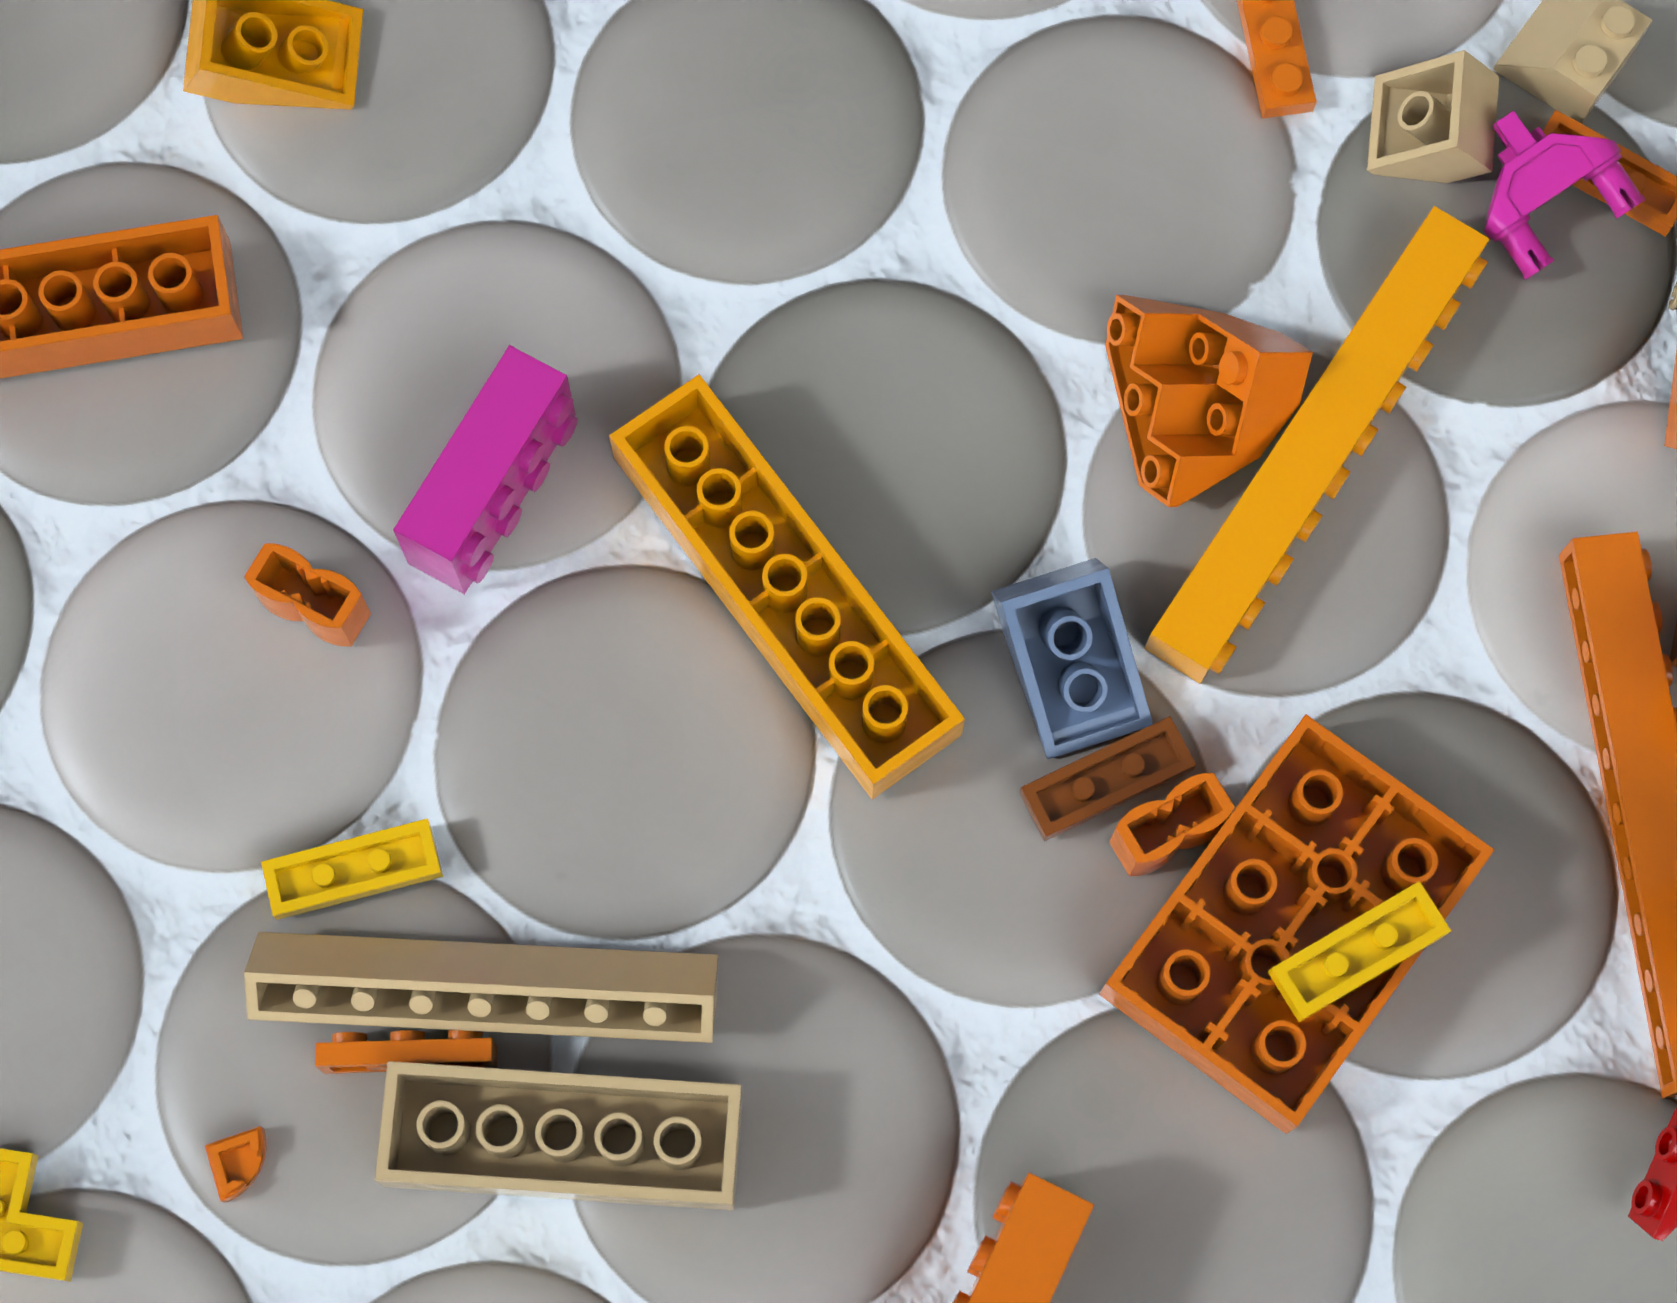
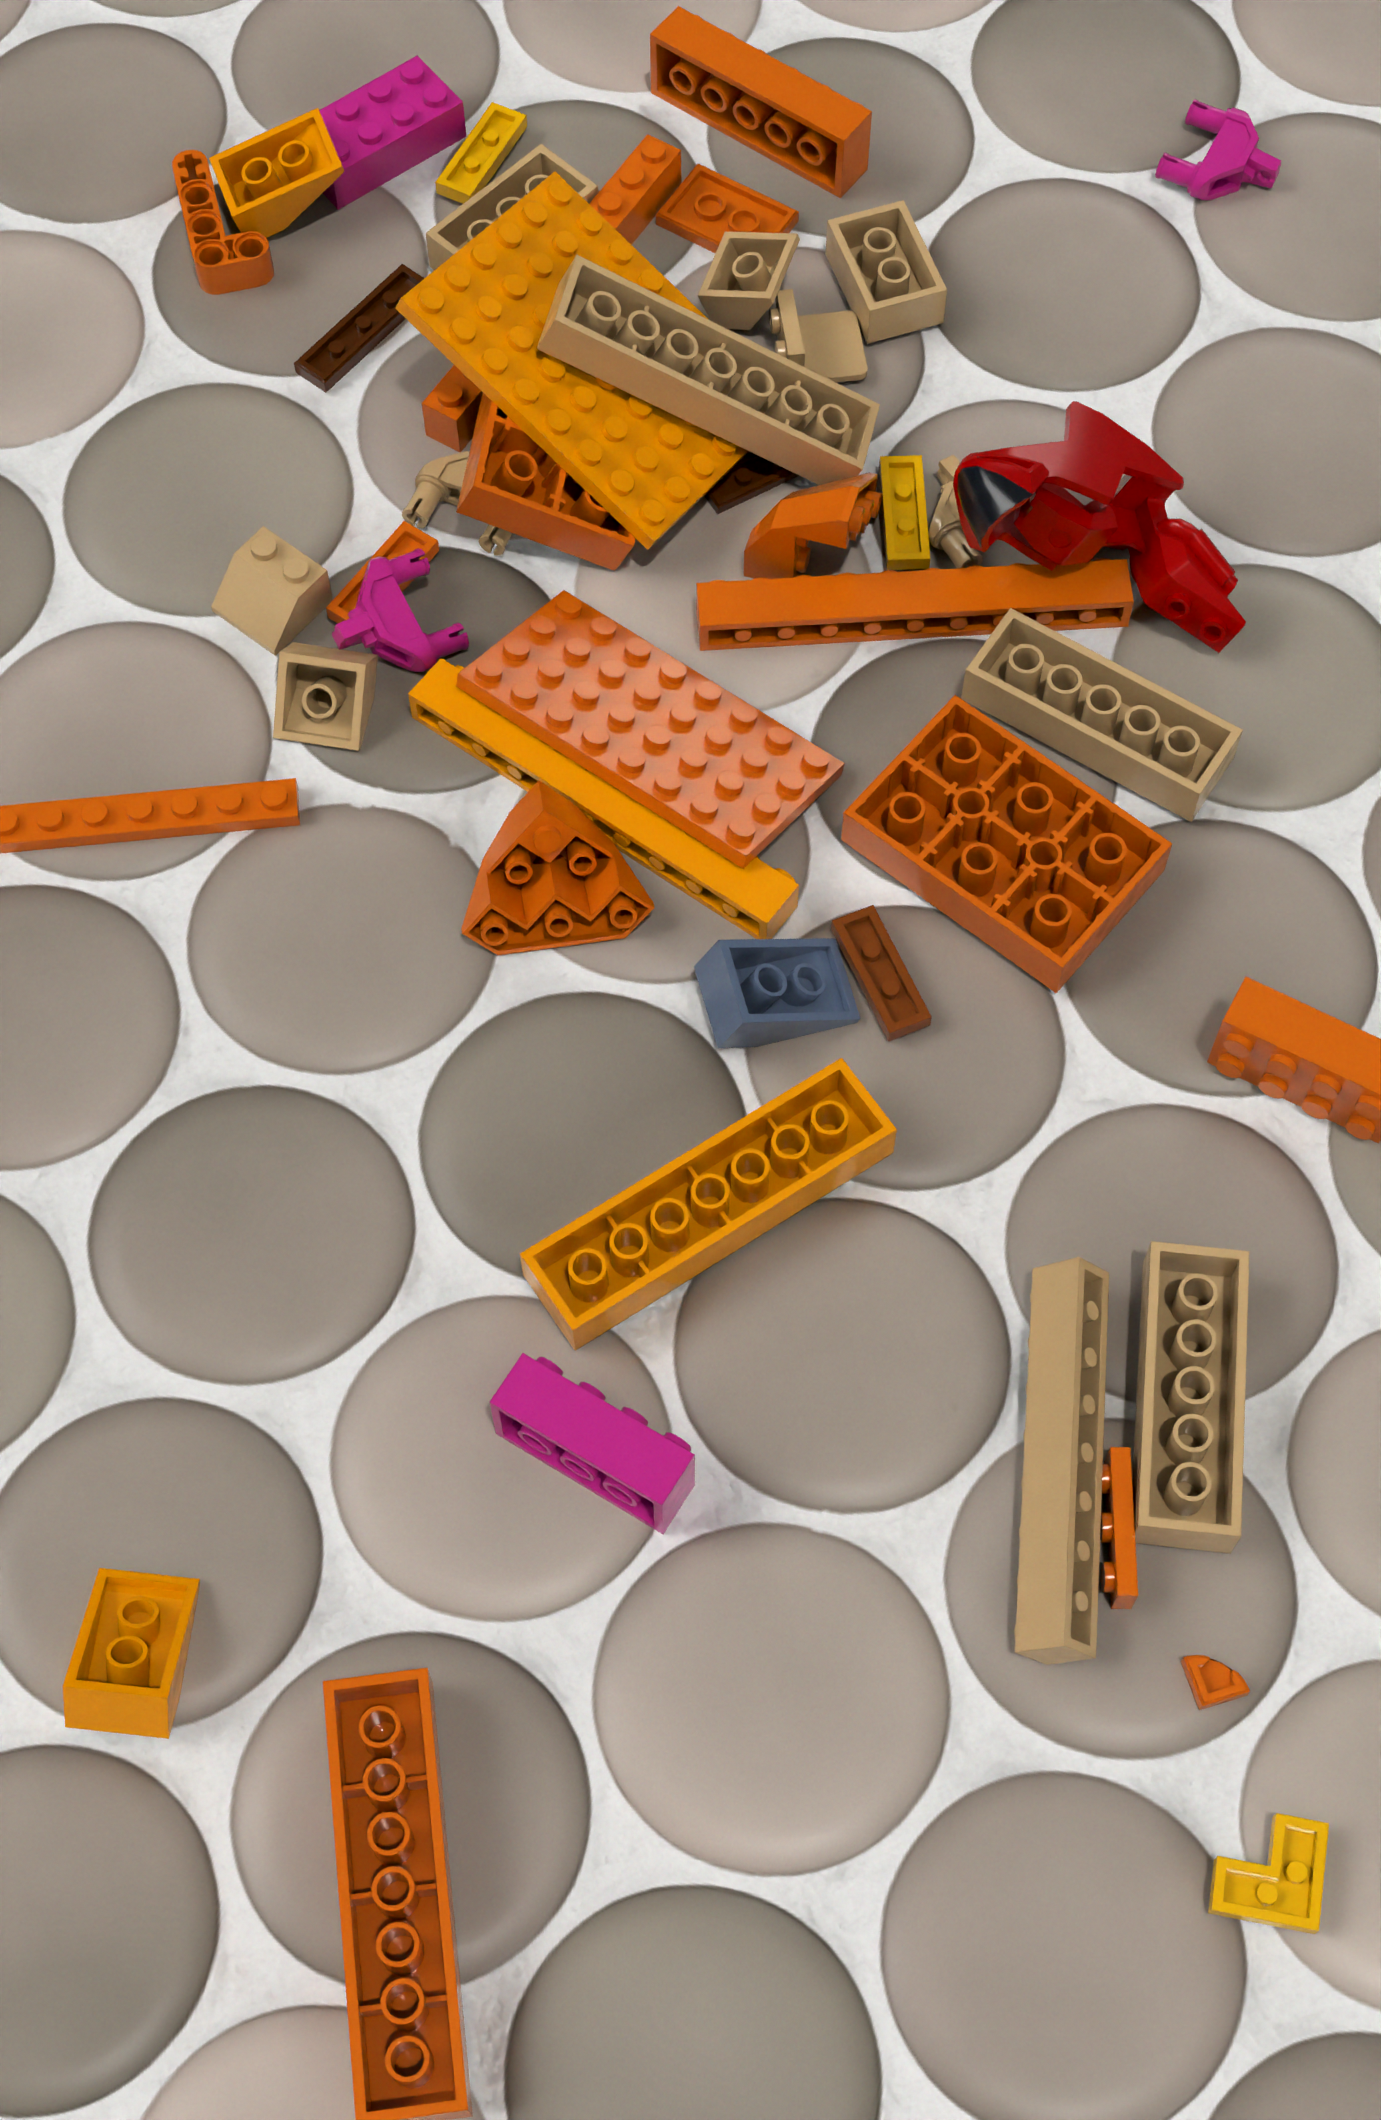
camera: 85 degrees left, 10 degrees down
orange brick [244,543,371,647] -> none
yellow plate [261,818,443,920] -> none
orange brick [1109,773,1235,876] -> none
yellow plate [1268,881,1451,1022] -> none
none -> orange plate [456,590,845,868]
none -> tan brick [961,608,1243,822]

